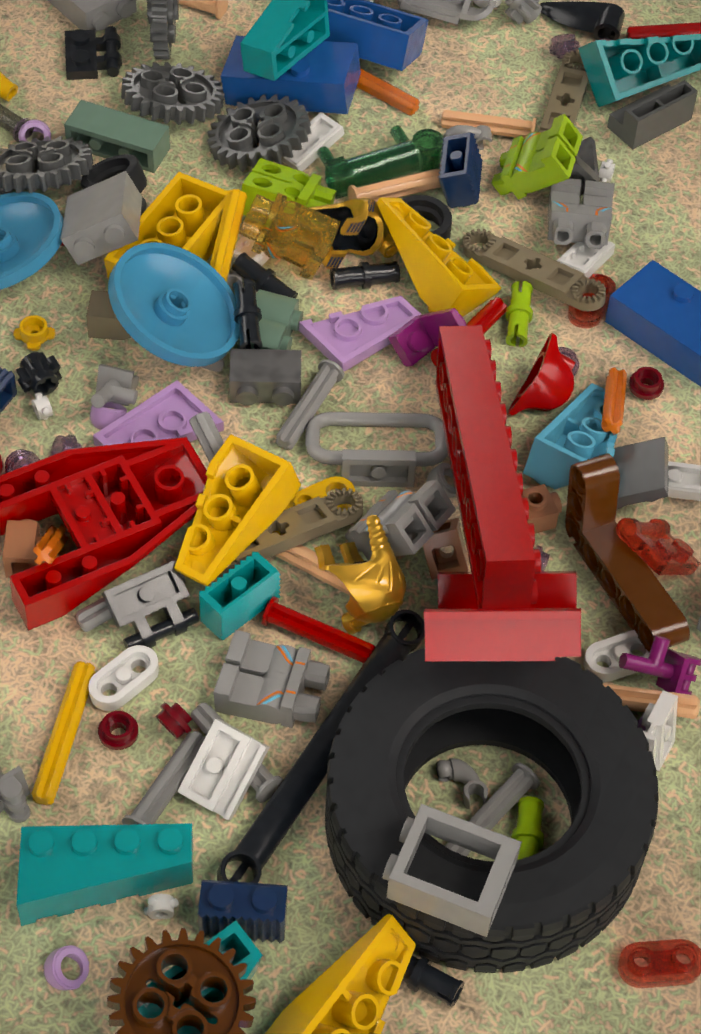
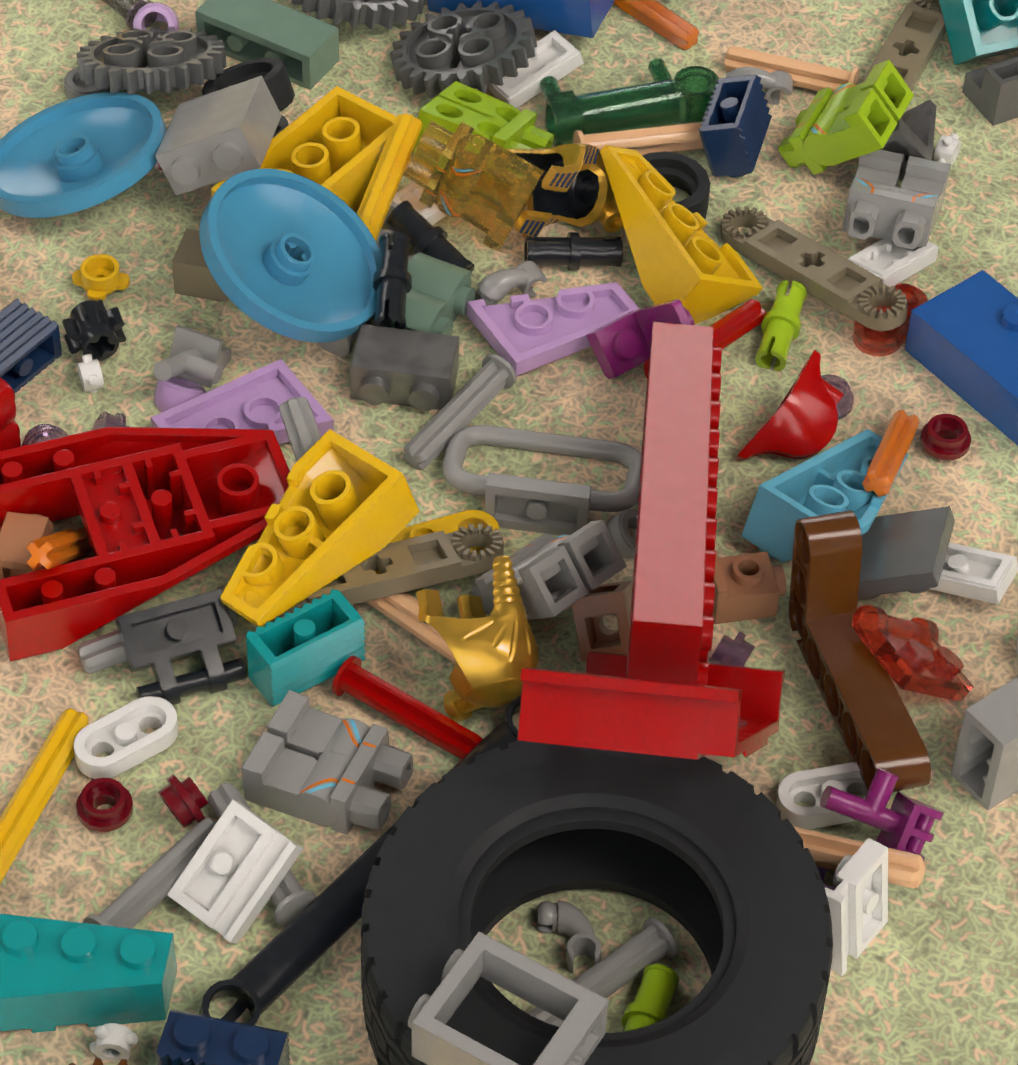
camera: 10 degrees right, 5 degrees down
none -> light grey arm [474,261,548,306]

